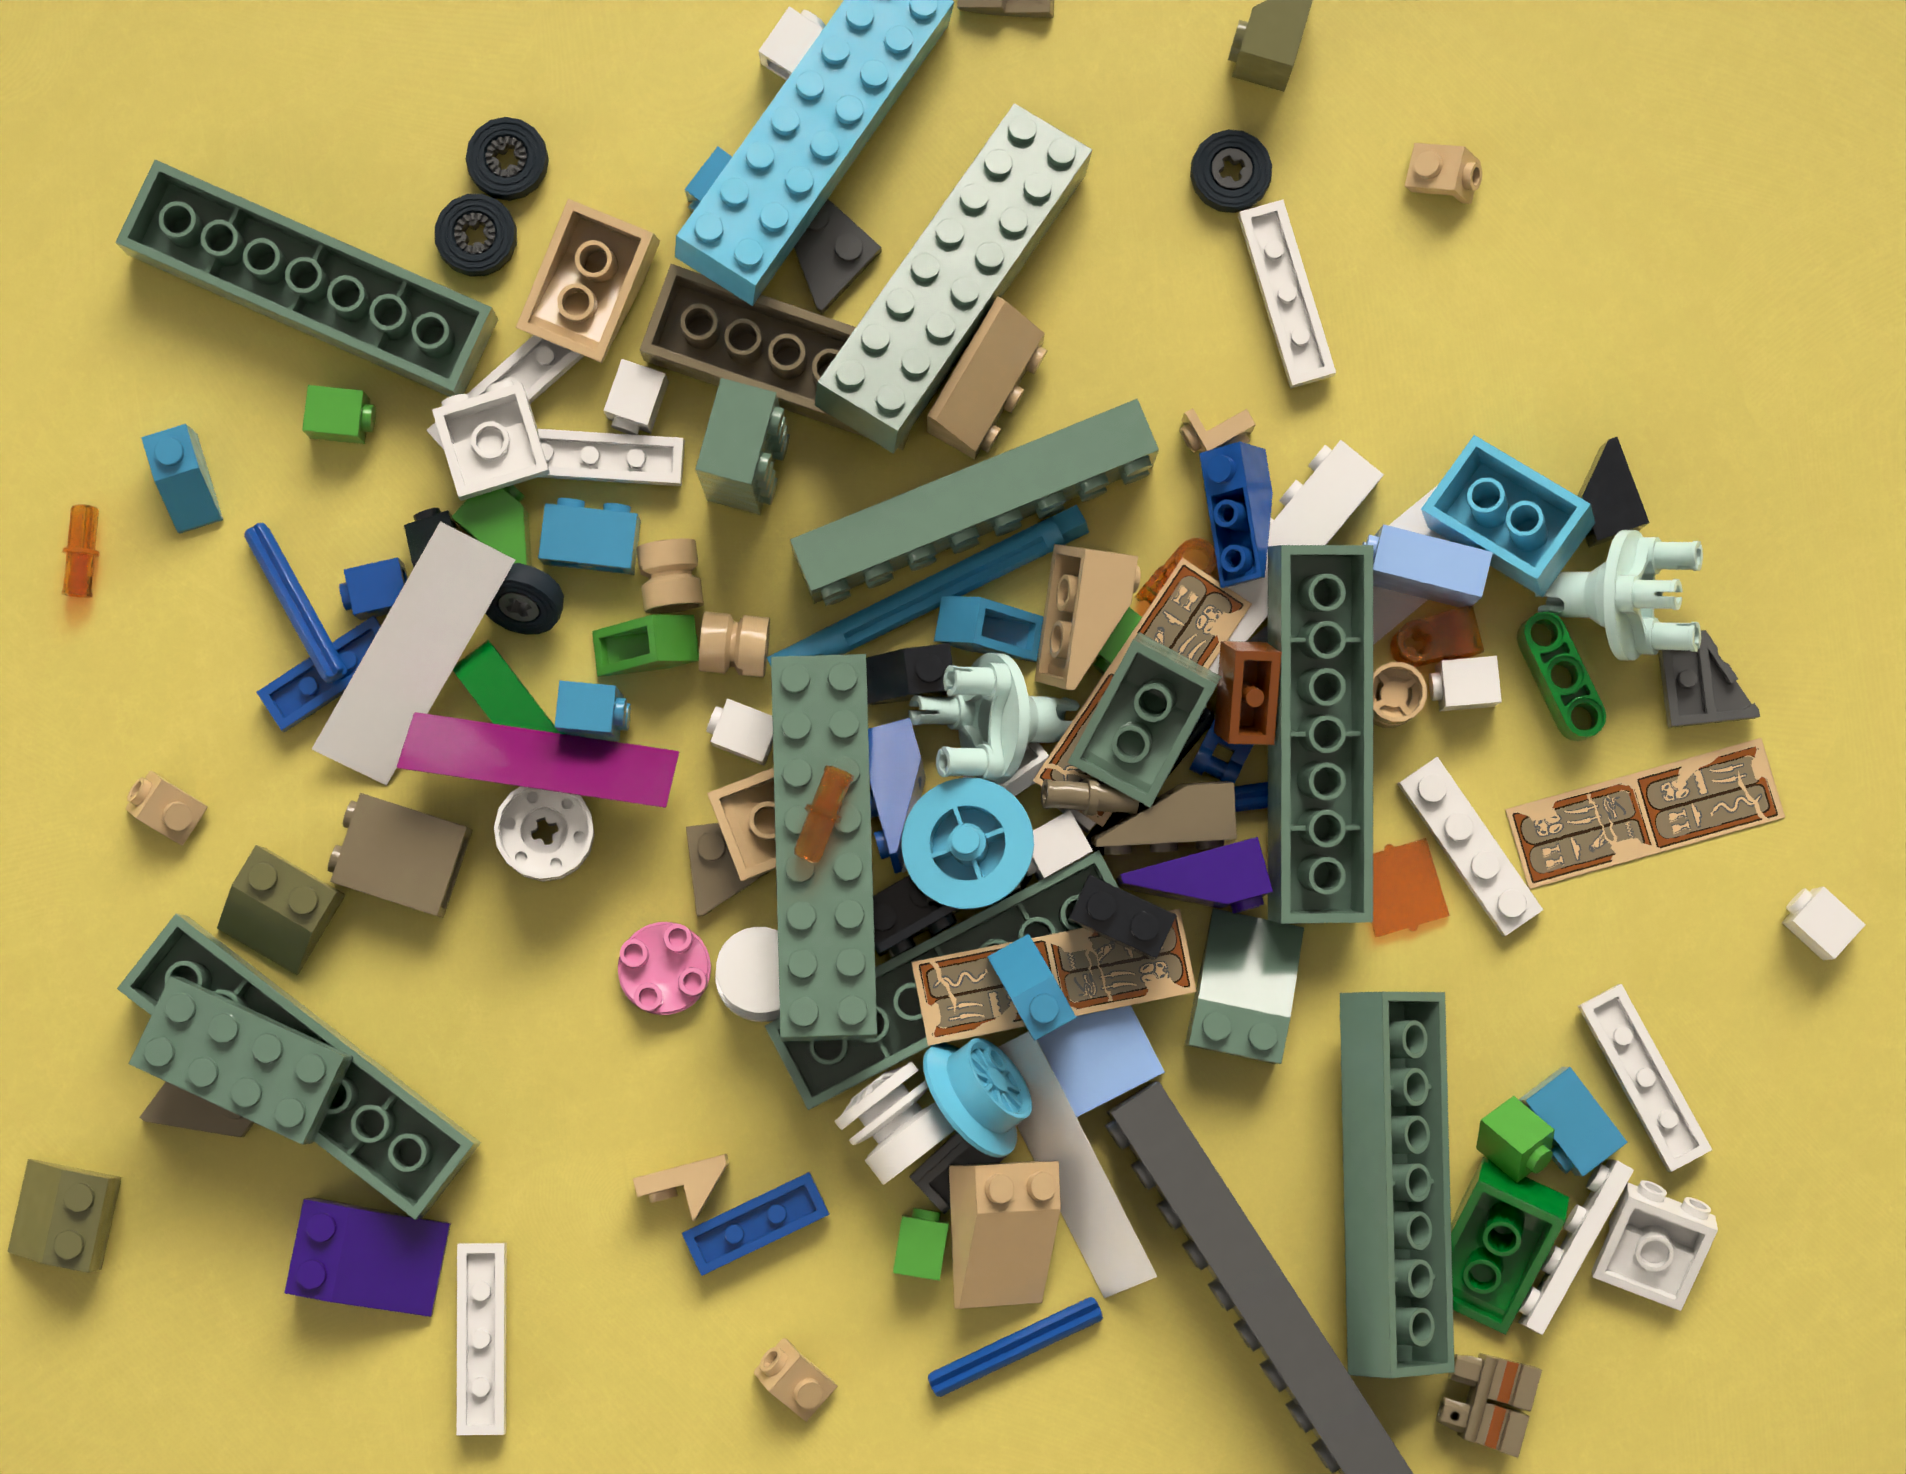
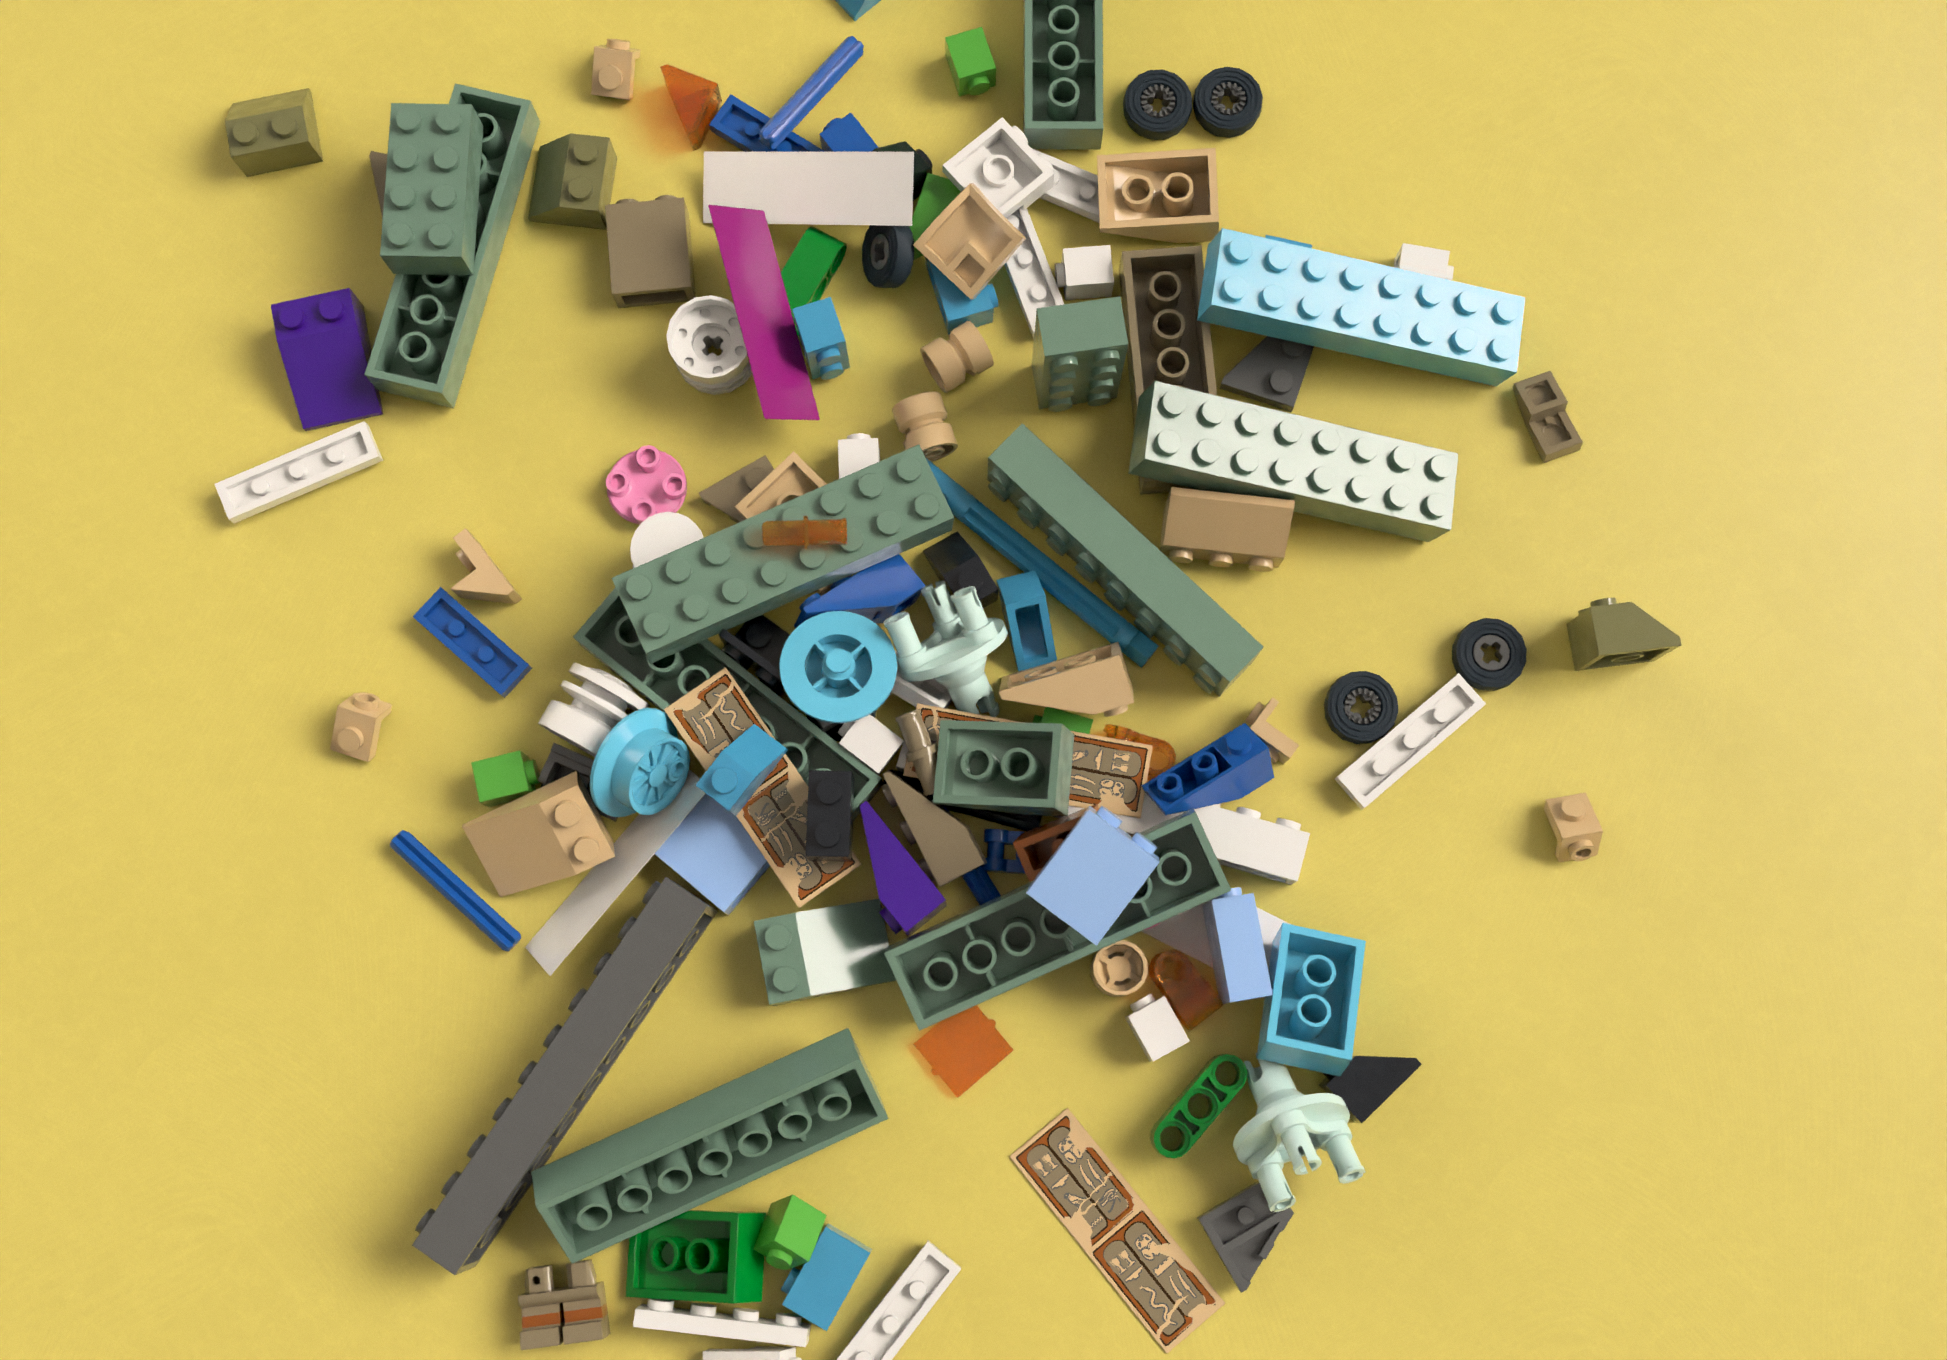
camera: 70 degrees right, 5 degrees down
bright green slope [592,615,699,677] -> none
white plate [1397,757,1543,937] -> none
none -> clear orange slope [660,64,722,151]
none -> tan plate [913,183,1026,300]
none -> light blue brick [1026,806,1159,946]
none -> black bush [1324,671,1398,744]

